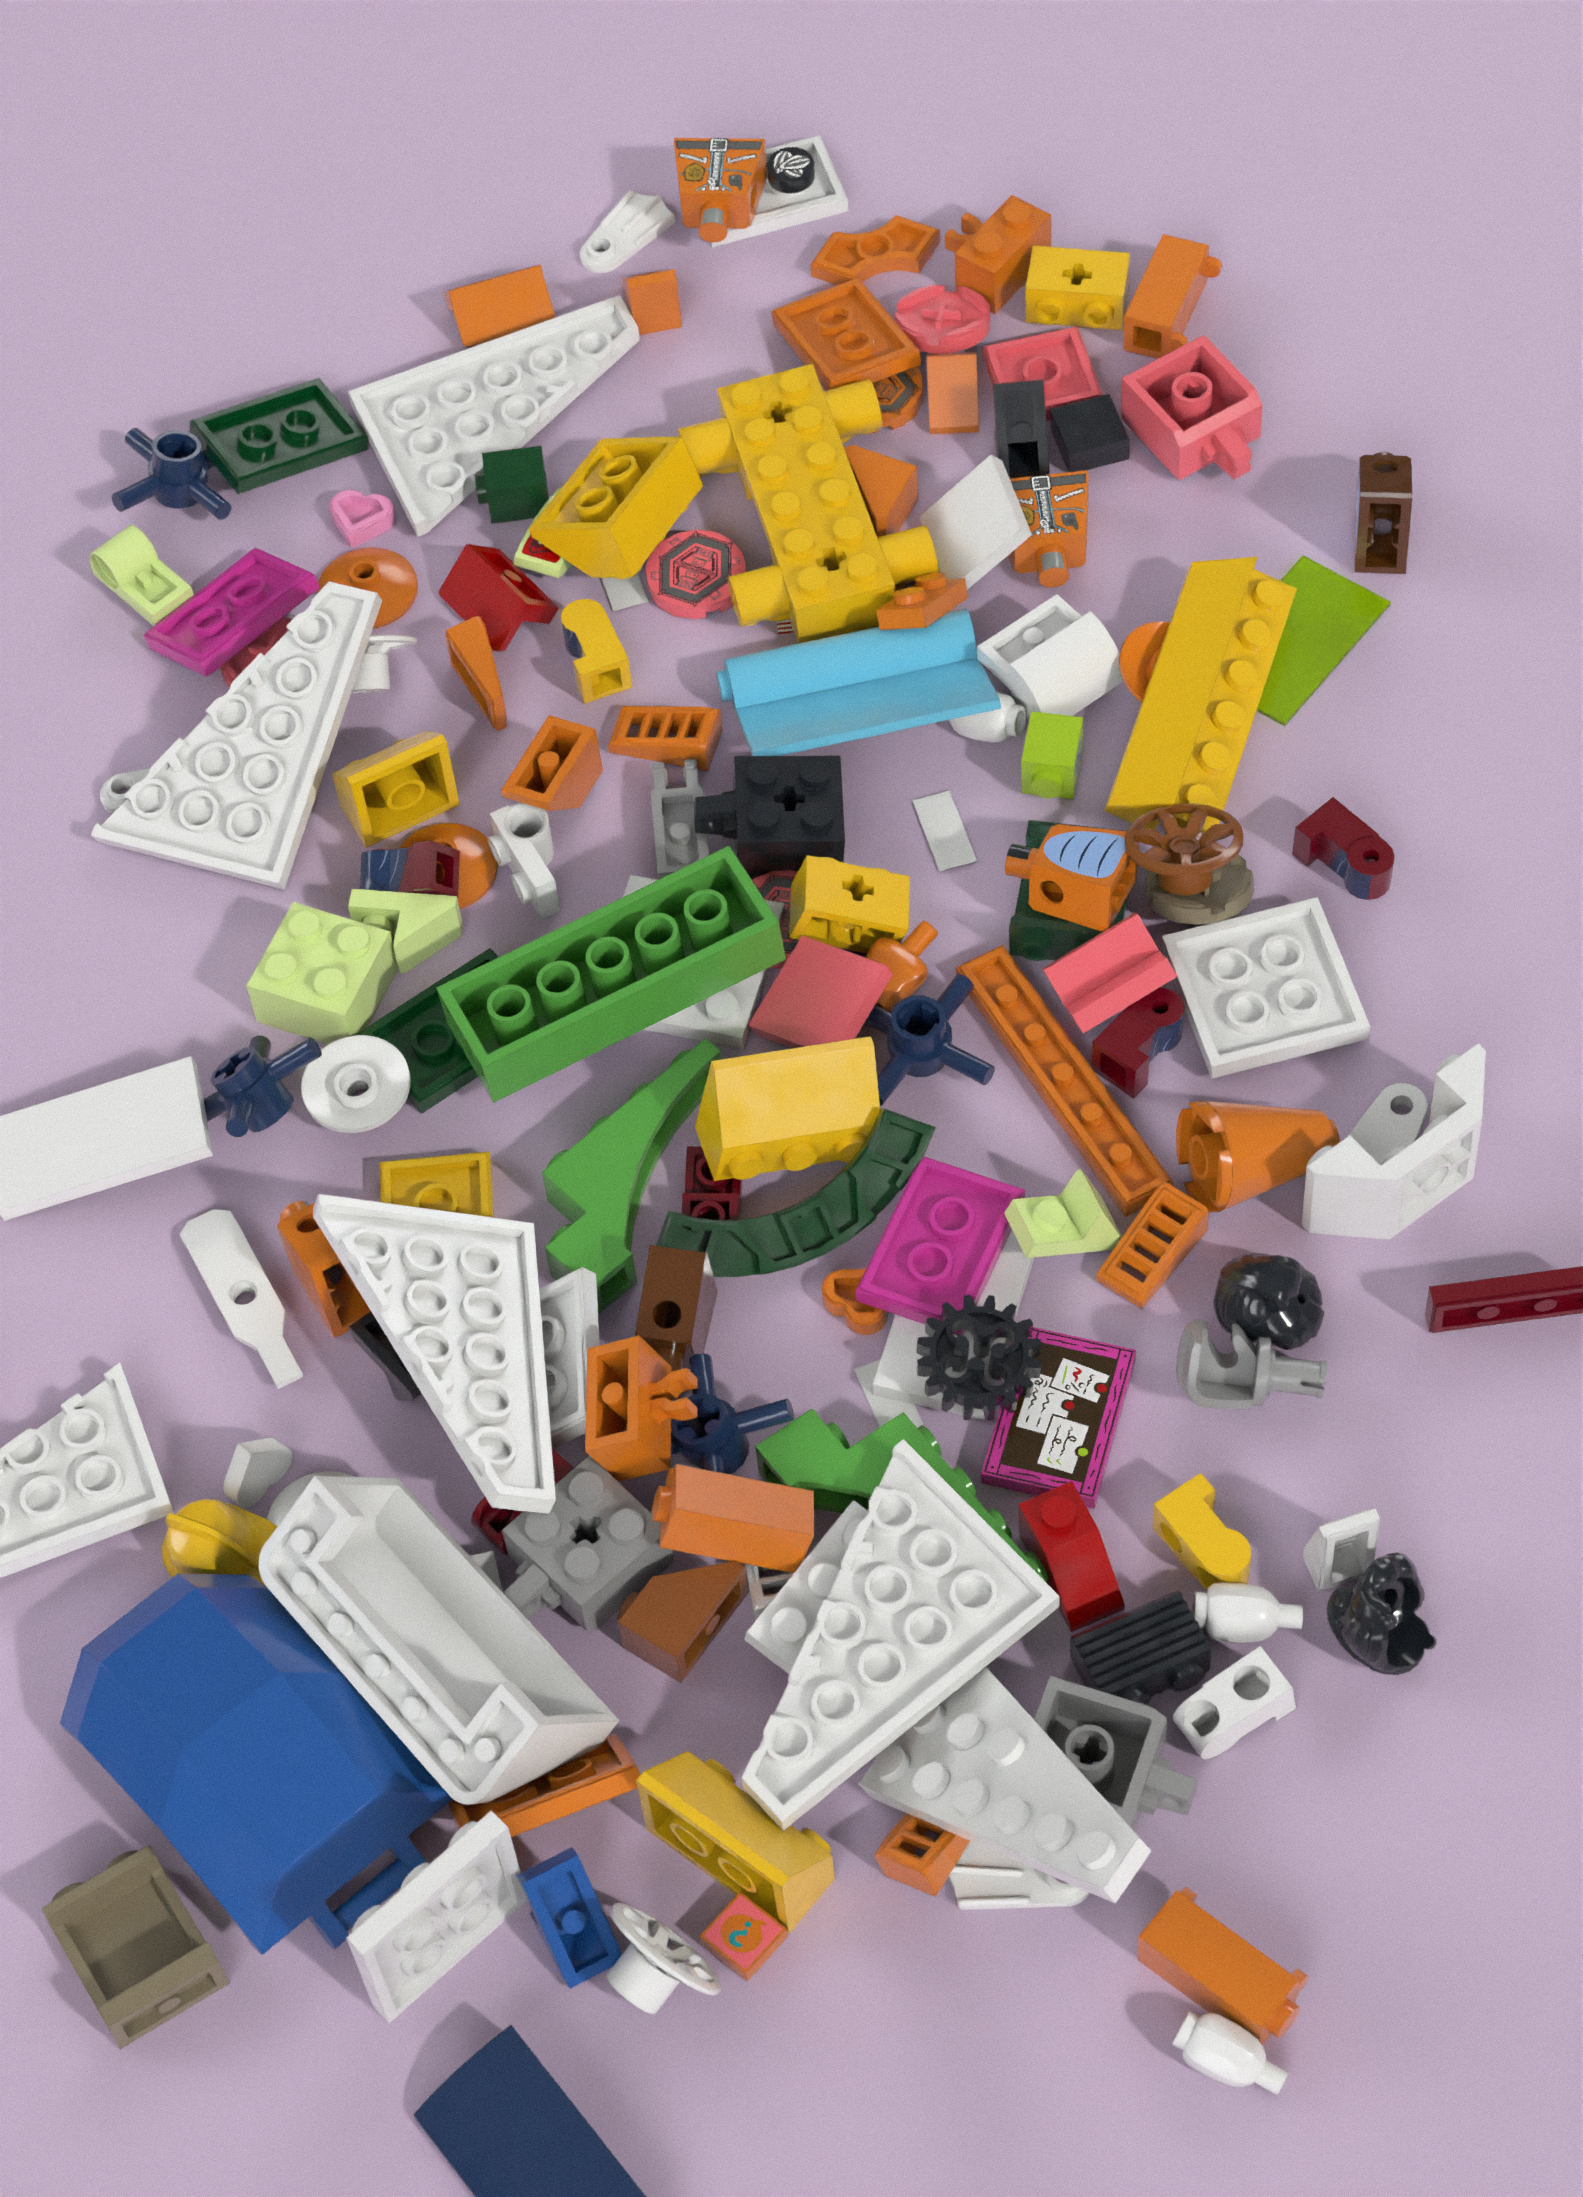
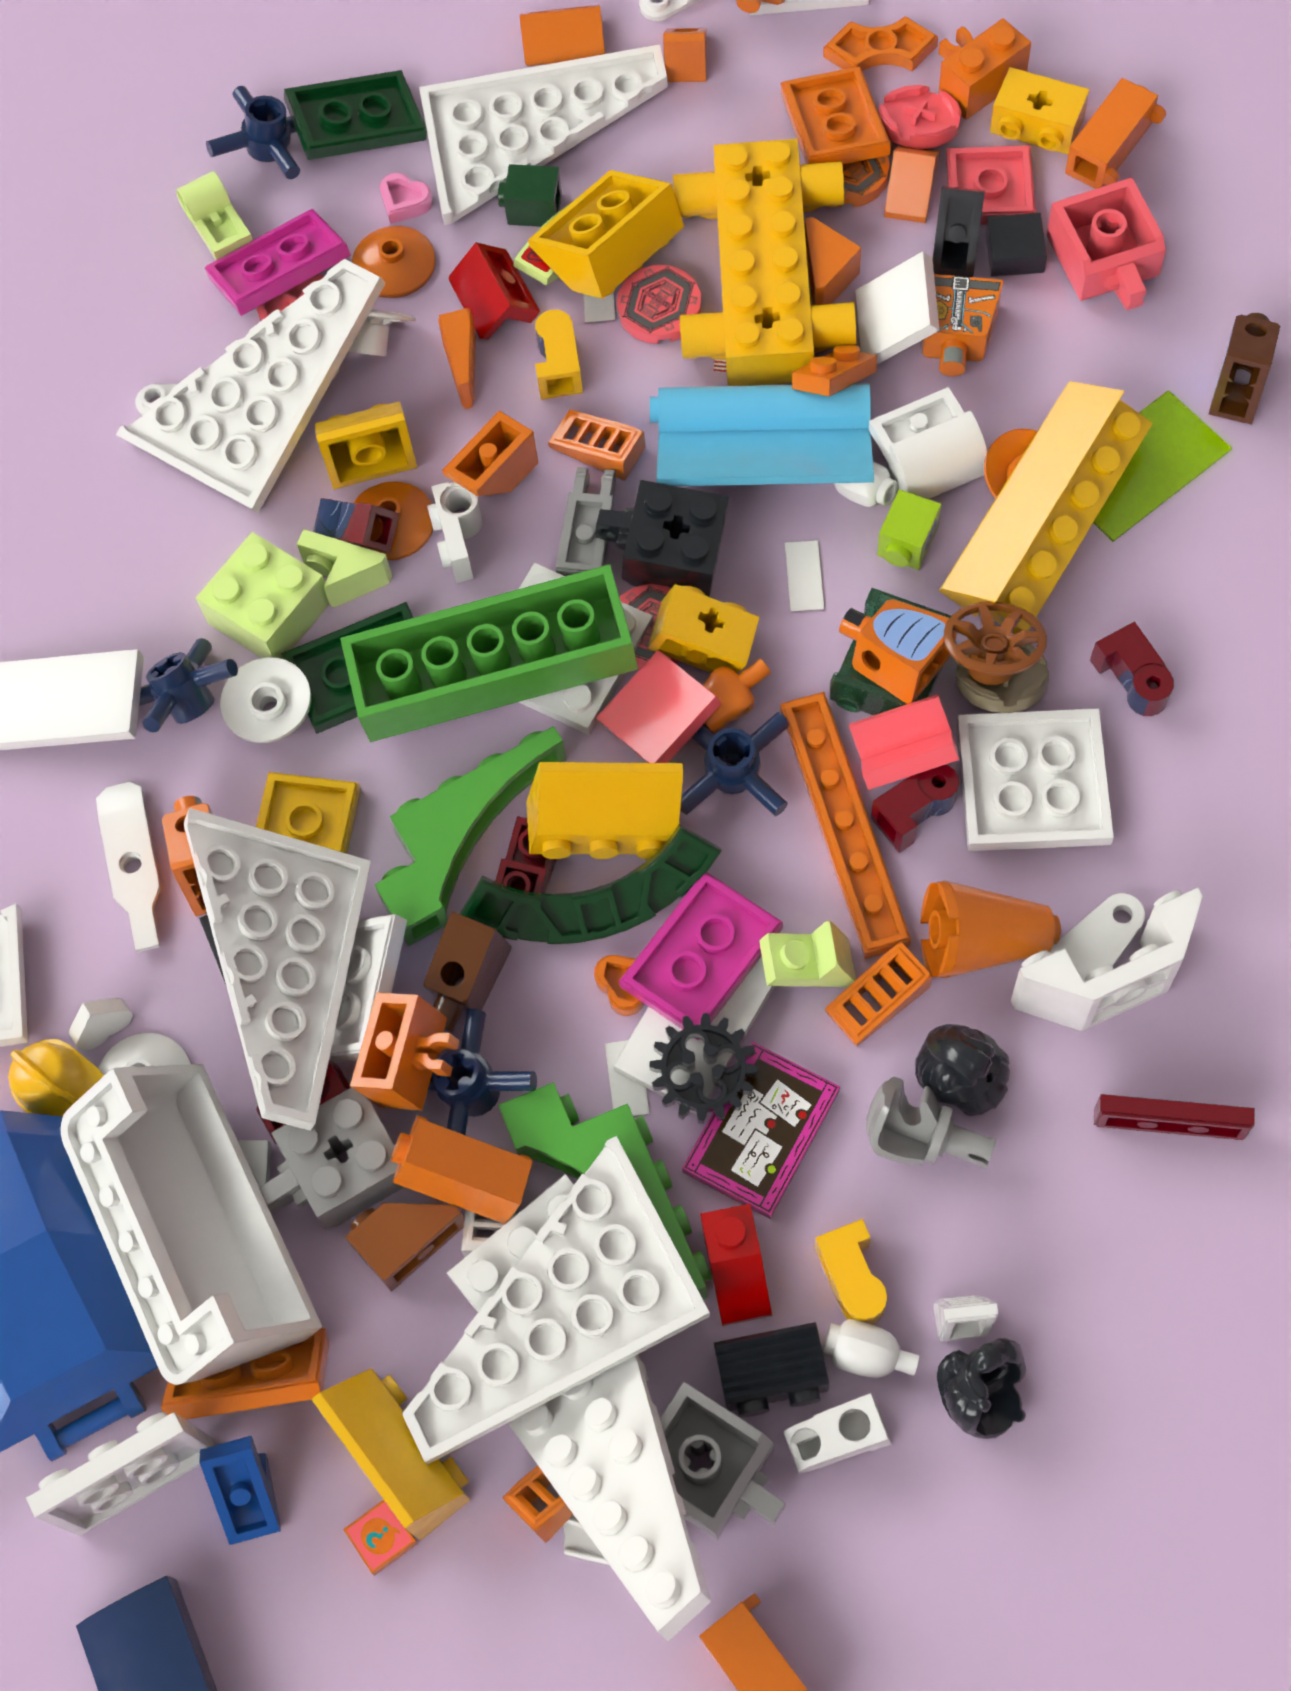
camera: 15 degrees right, 10 degrees up
white wheel [606,1903,722,2014] -> none

